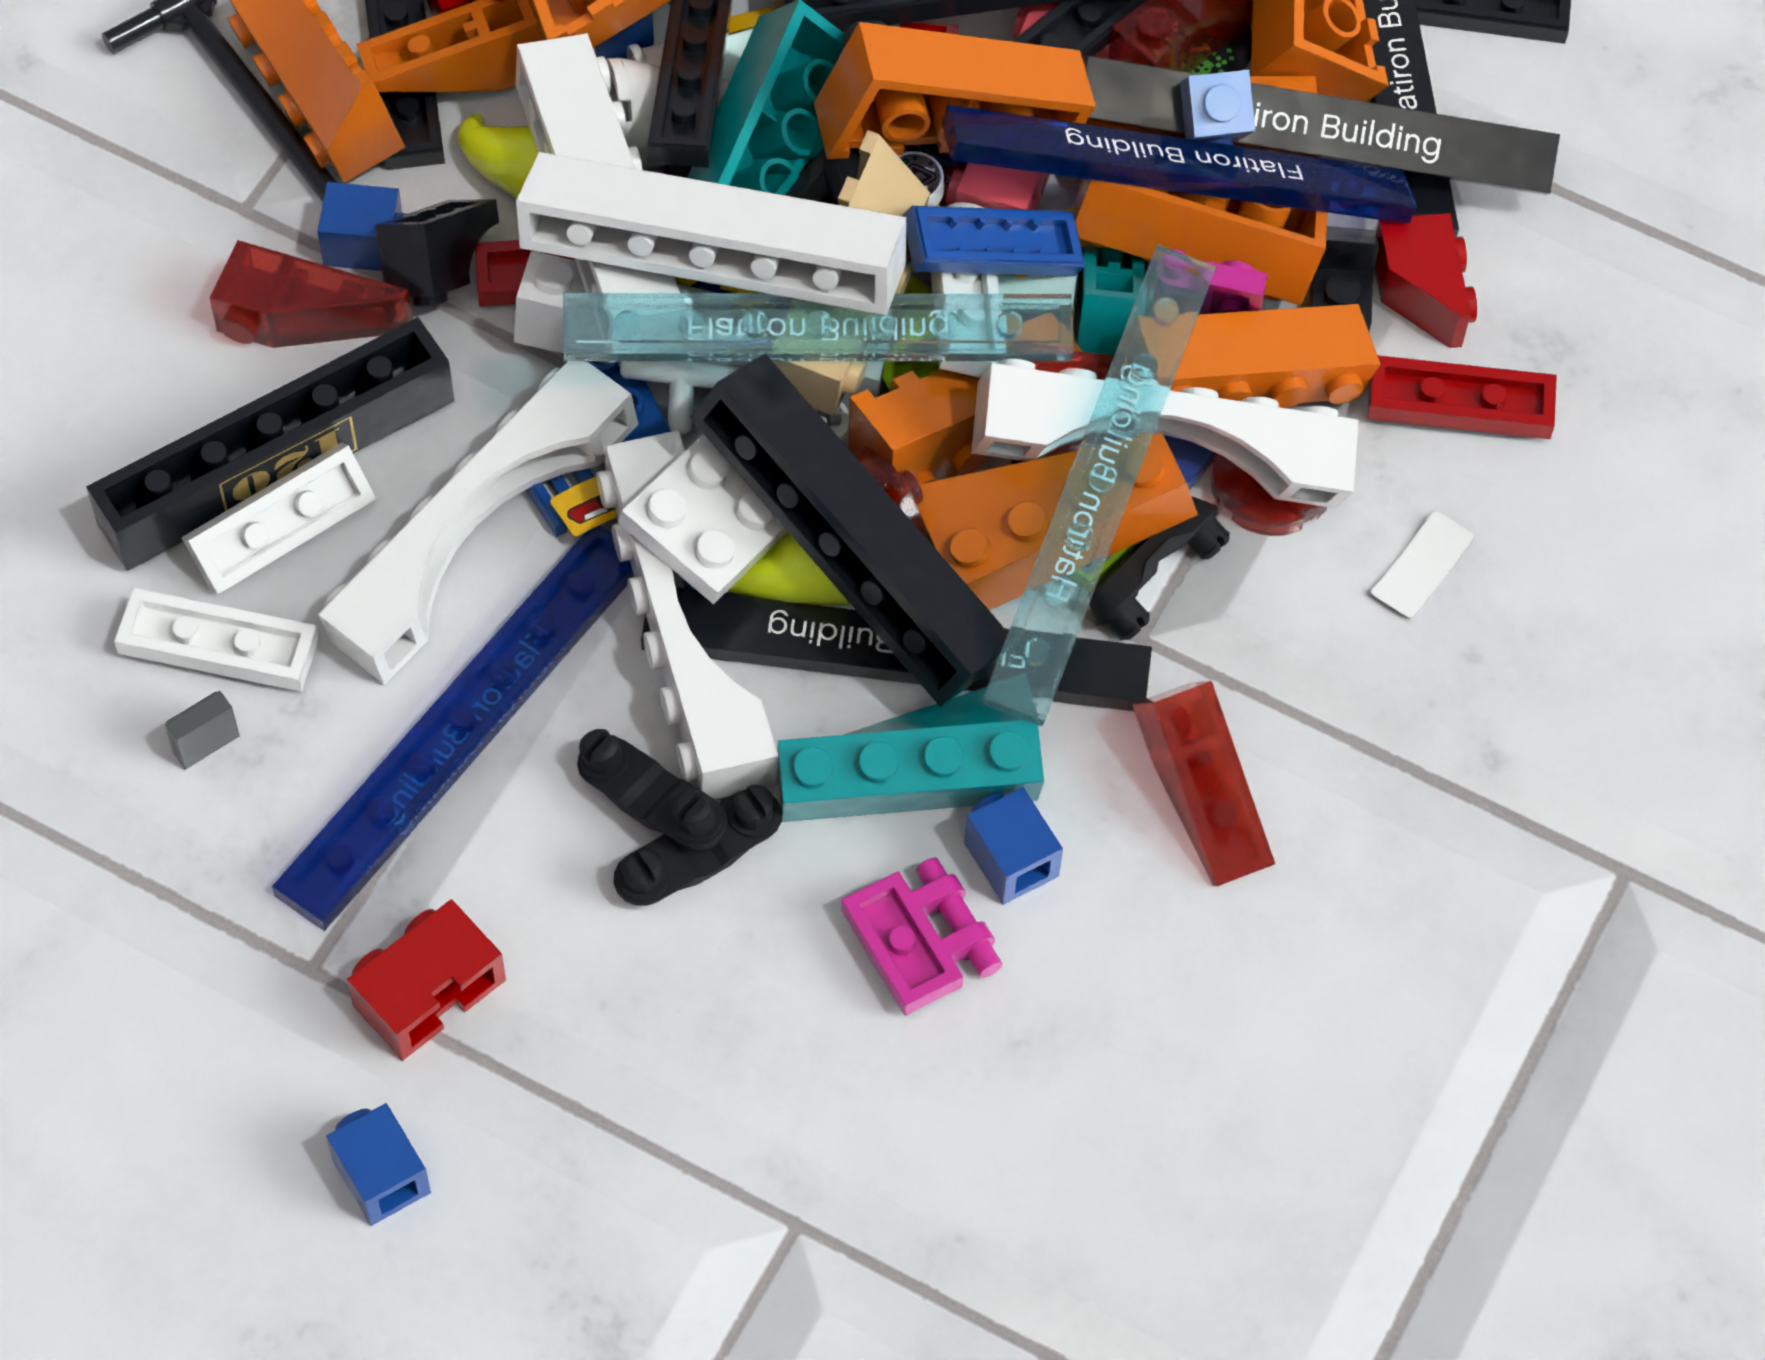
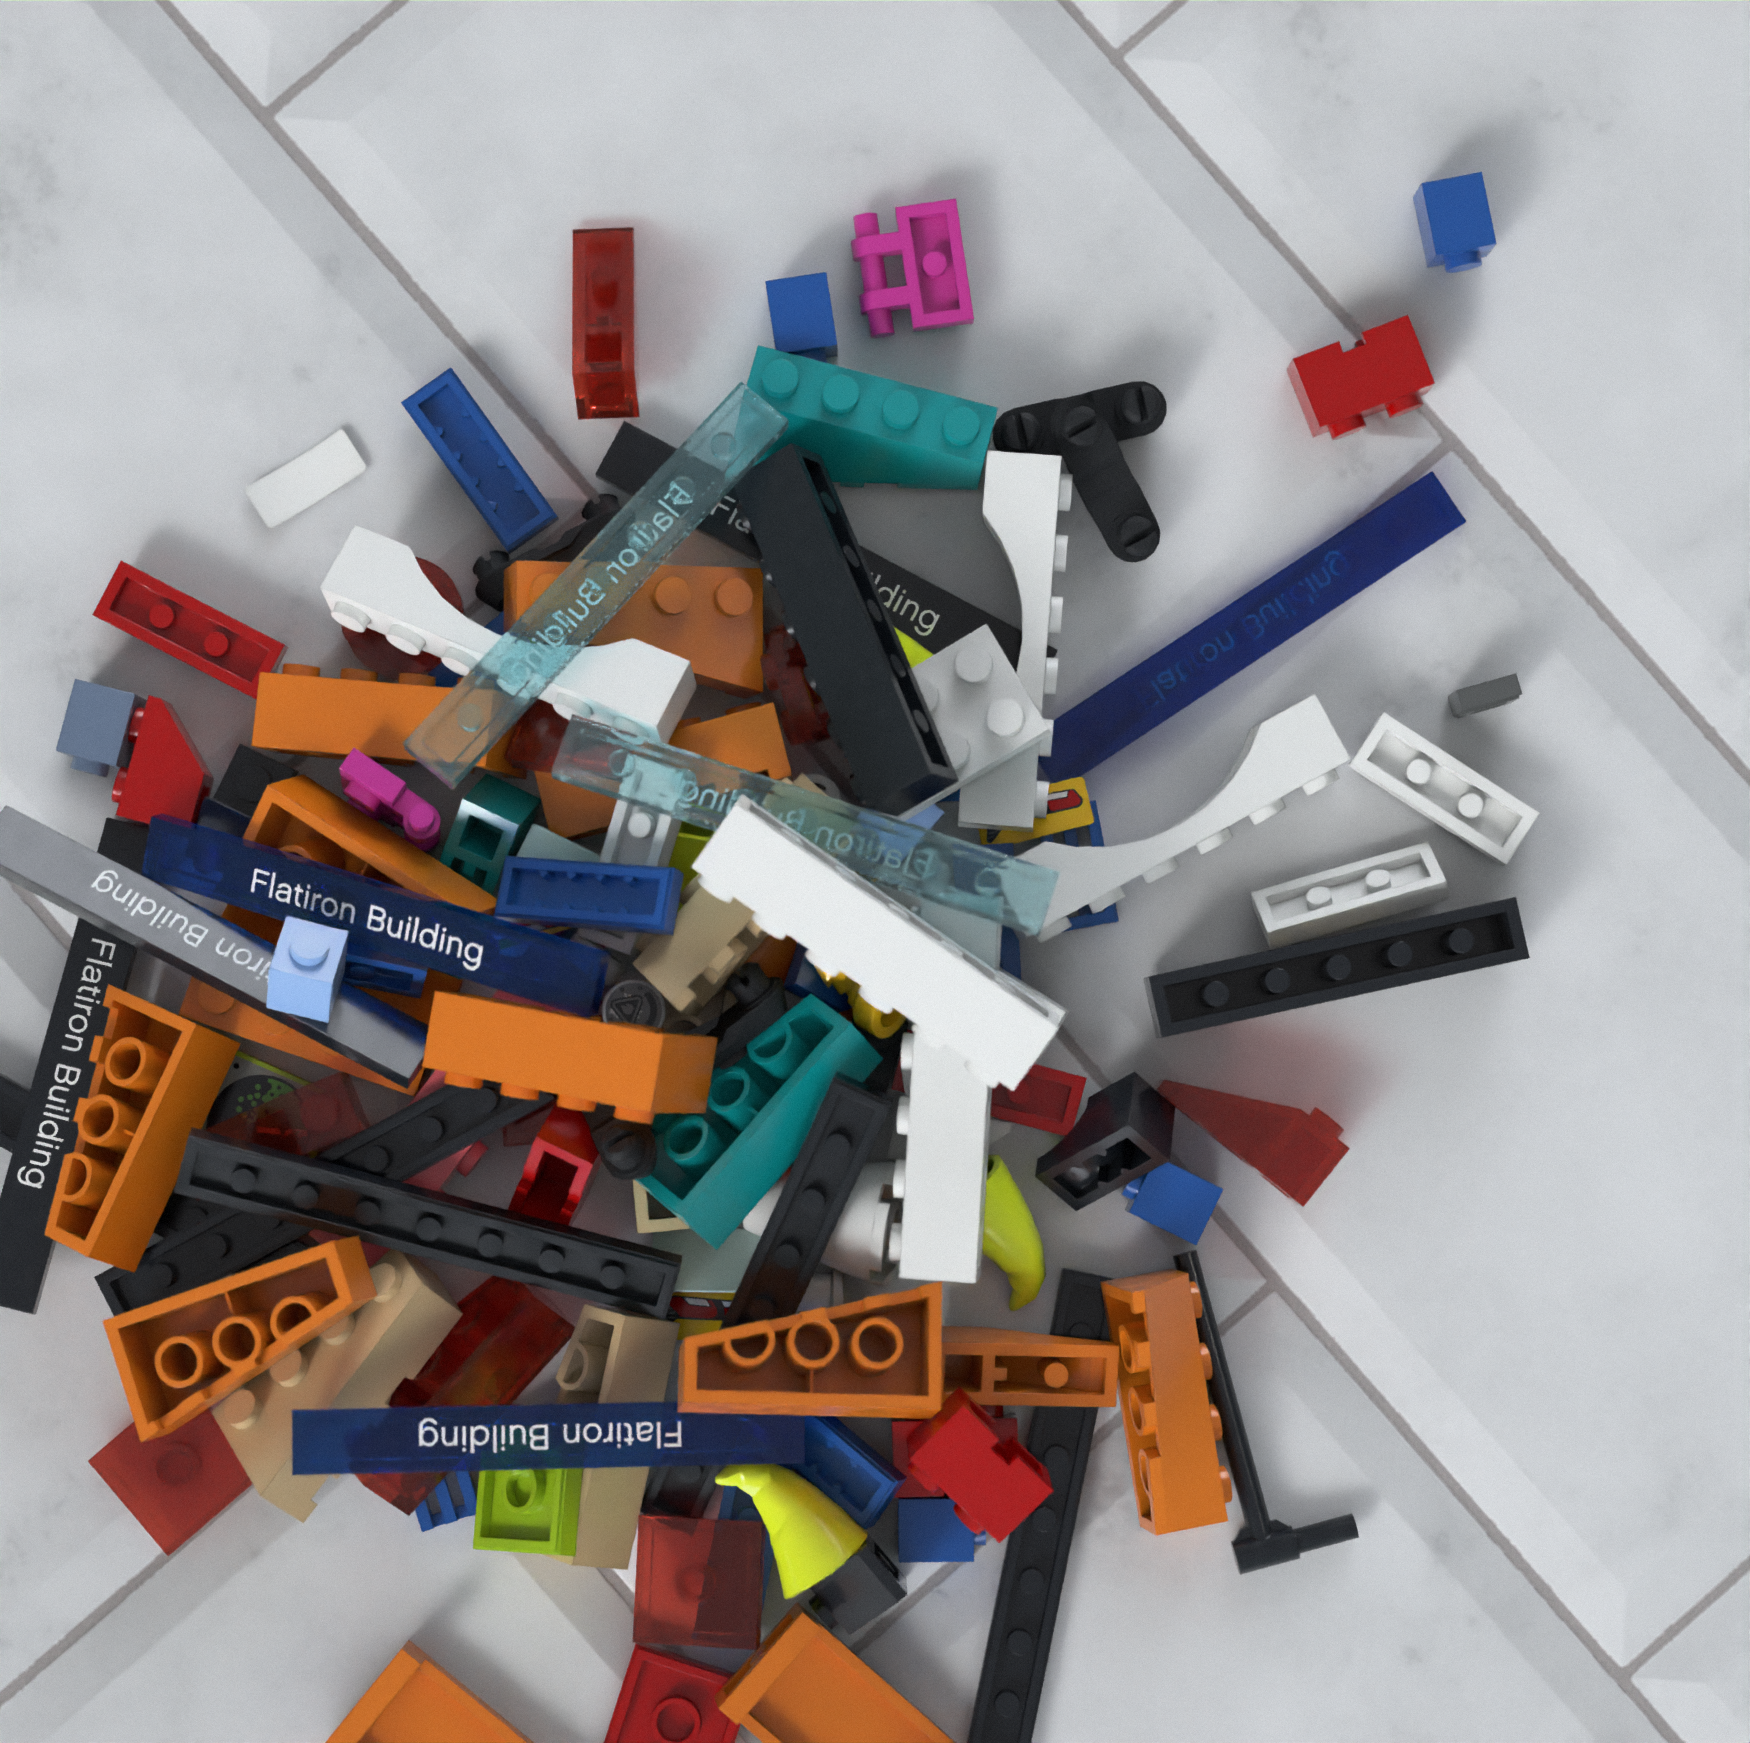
camera: 160 degrees left, 25 degrees up
none -> sand blue brick [56,679,146,778]
none -> blue plate [401,367,559,554]

